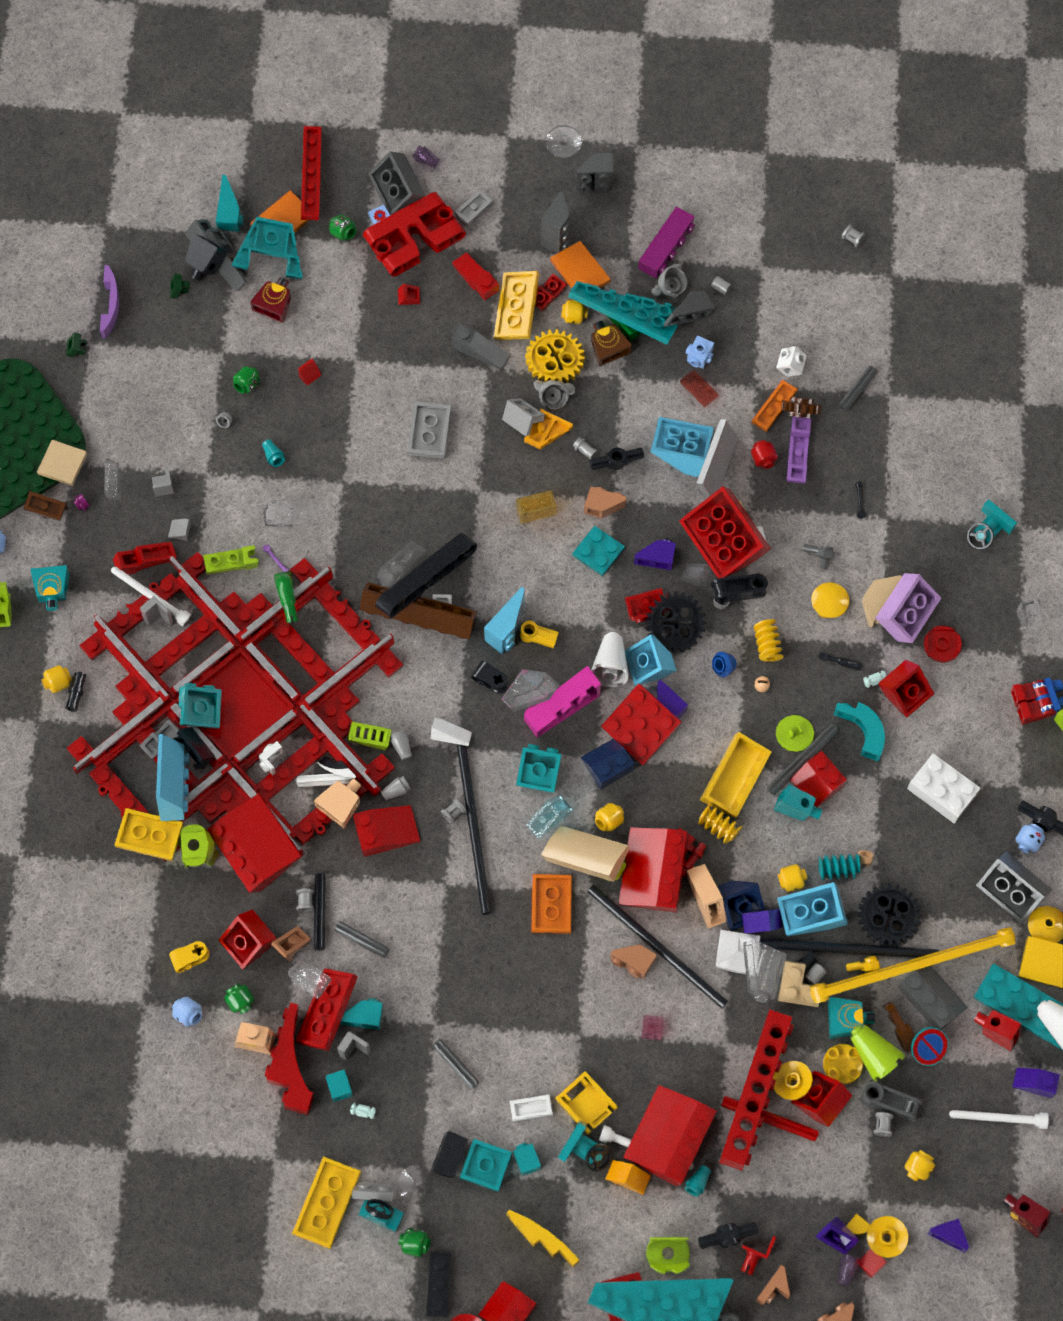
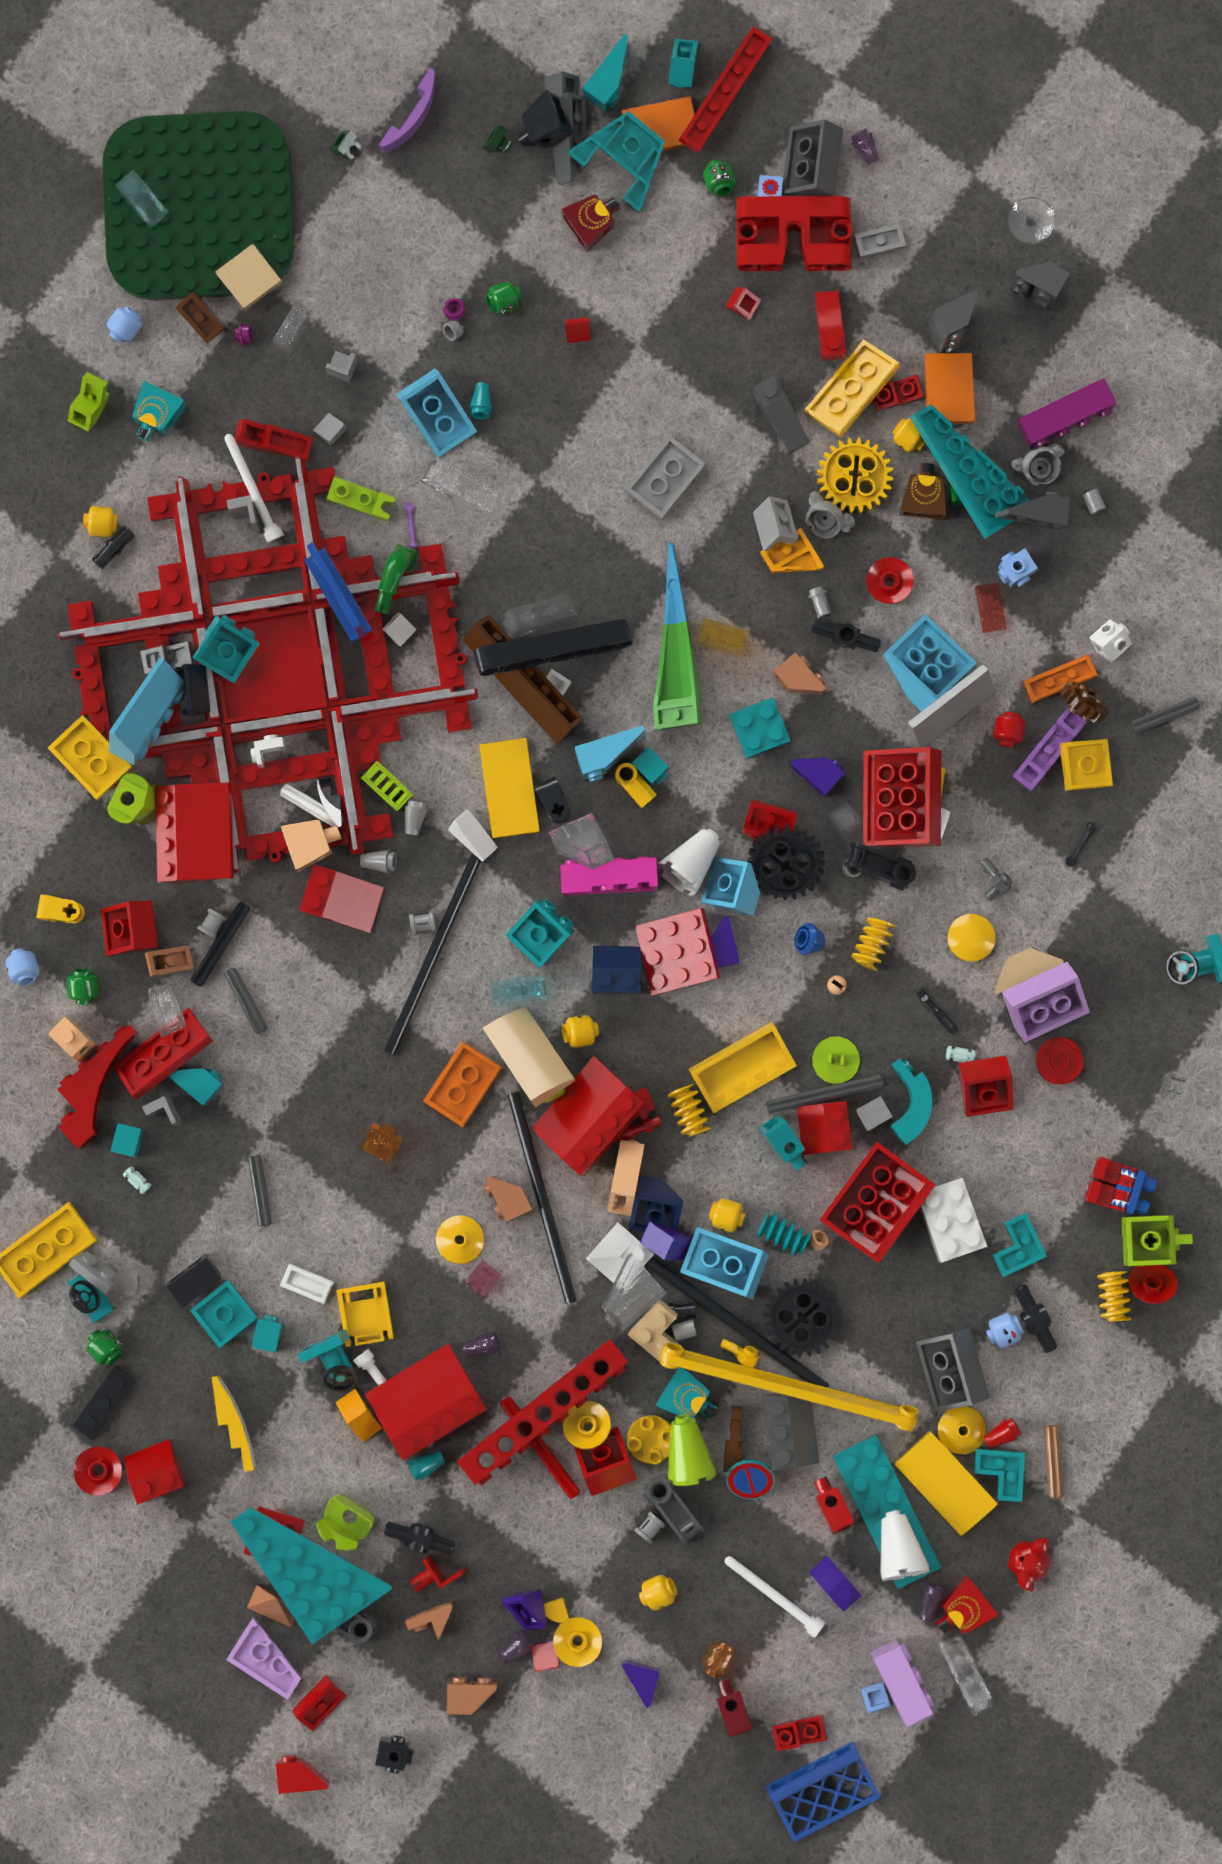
camera: 35 degrees right, 15 degrees up
none -> blue fence [304,542,373,643]
none -> clear orange brick [360,1123,403,1164]
none -> white tile [382,612,416,647]
none -> medium azure slope [396,369,477,457]
none -> yellow dish [436,1215,484,1264]
none -> magenta plate [443,298,466,321]
none -> clear purple cone [463,1331,500,1358]
none -> yellow tile [479,738,540,839]
none -> teal brick [632,747,669,786]
none -> bright green plate [653,542,702,731]
none -> teal slope [668,38,698,88]
none -> clear orange head [700,1640,737,1679]
none -> red slope [819,1142,936,1264]
none -> light grey panel [856,1096,893,1132]
none -> red dish [866,557,914,604]
none -> teal plate [992,1213,1047,1277]
none -> yellow tile [1060,739,1113,791]

